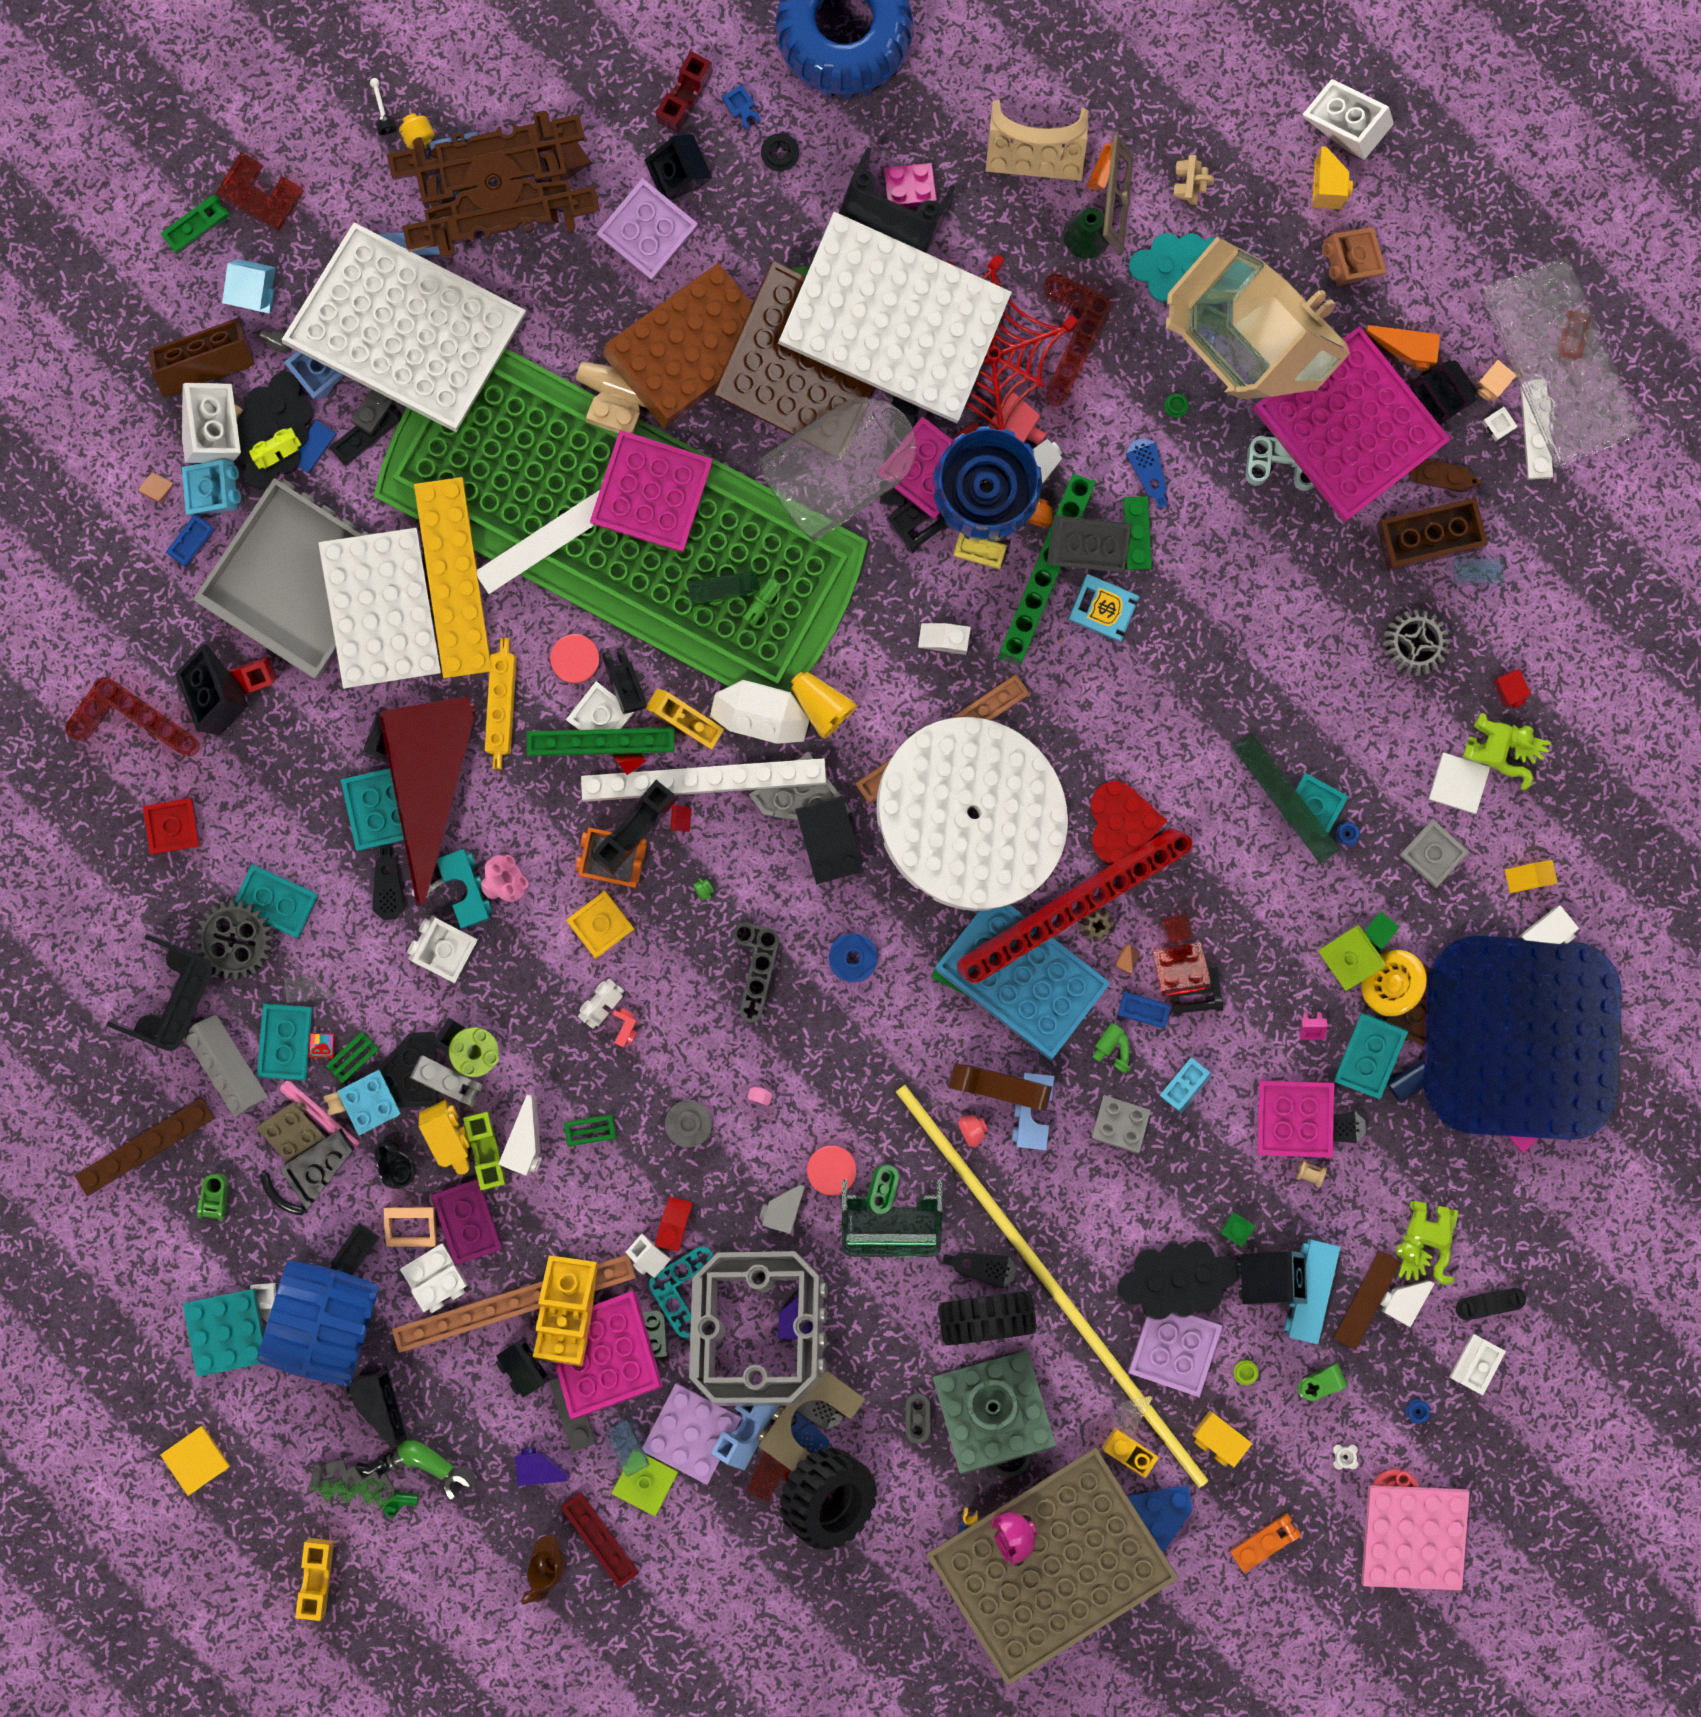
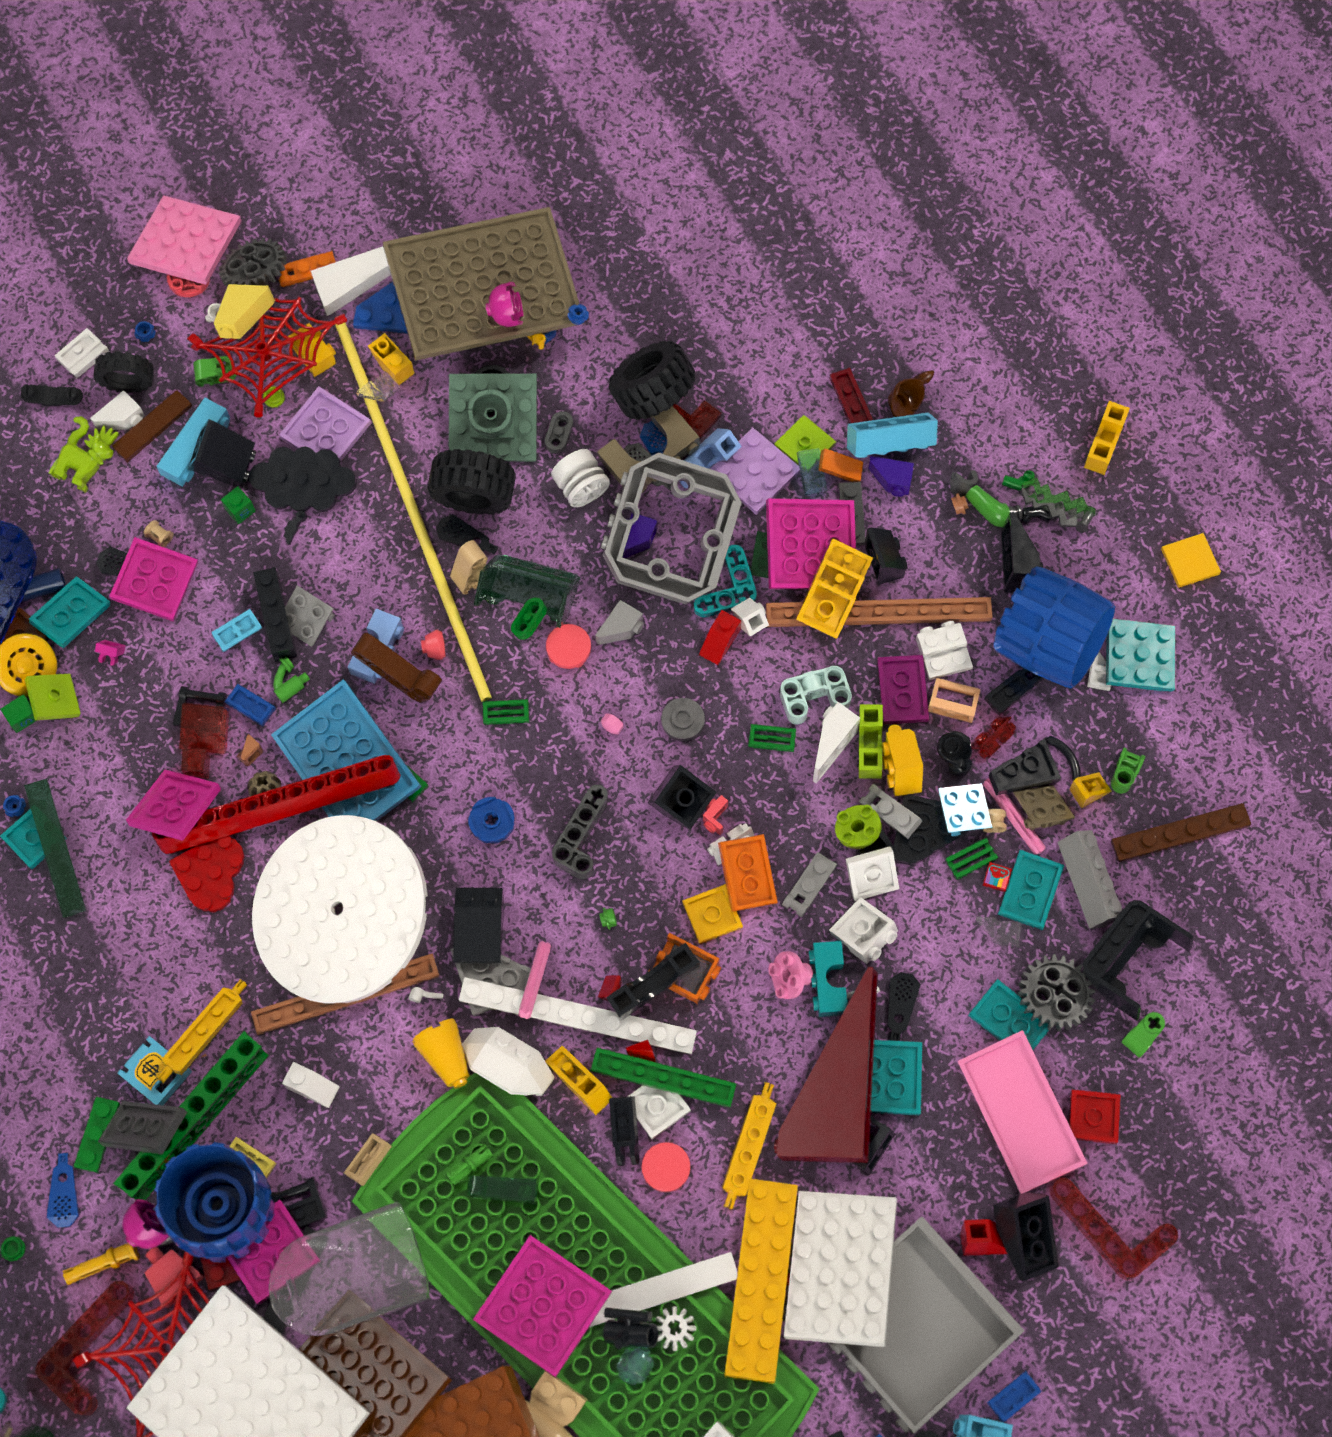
camera: 165 degrees left, 15 degrees down
none -> yellow pin [63,1242,140,1285]
none -> black tyre [93,351,154,393]
none -> dark pink cylinder [122,1199,169,1249]
none -> dark pink plate [126,769,221,841]
none -> yellow plate [156,979,247,1083]
none -> red animal [187,285,348,418]
none -> light yellow slope [214,284,275,339]
none -> dark grey gear [218,238,287,287]
none -> black arch [253,567,298,662]
none -> black piece [284,511,307,545]
none -> white slope [311,247,391,316]
none -> tan tile [344,1133,392,1186]
none -> white hand [409,987,443,1003]
none -> tan beam [450,540,488,595]
none -> green tile [483,699,529,725]
none -> bright pink axle [518,941,551,1019]
none -> white wheel [551,449,610,508]
none -> blue plate [567,304,589,325]
none -> black pin [603,1308,659,1349]
none -> clear light blue head [617,1346,654,1385]
none -> black slope [648,765,717,830]
none -> white gear [656,1306,696,1351]
none -> orange tile [718,834,778,912]
none -> light aqua beam [780,666,852,725]
none -> light grey plate [782,852,837,918]
none -> orange tile [818,448,863,482]
none -> white plate [846,846,899,901]
none -> medium azure brick [847,413,938,458]
none -> nougat plate [951,493,969,515]
none -> bright pink tile [958,1030,1088,1194]
none -> clear red hinge [972,716,1016,759]
none -> yellow slope [1069,772,1112,809]
none -> bright green piece [1121,1012,1165,1058]

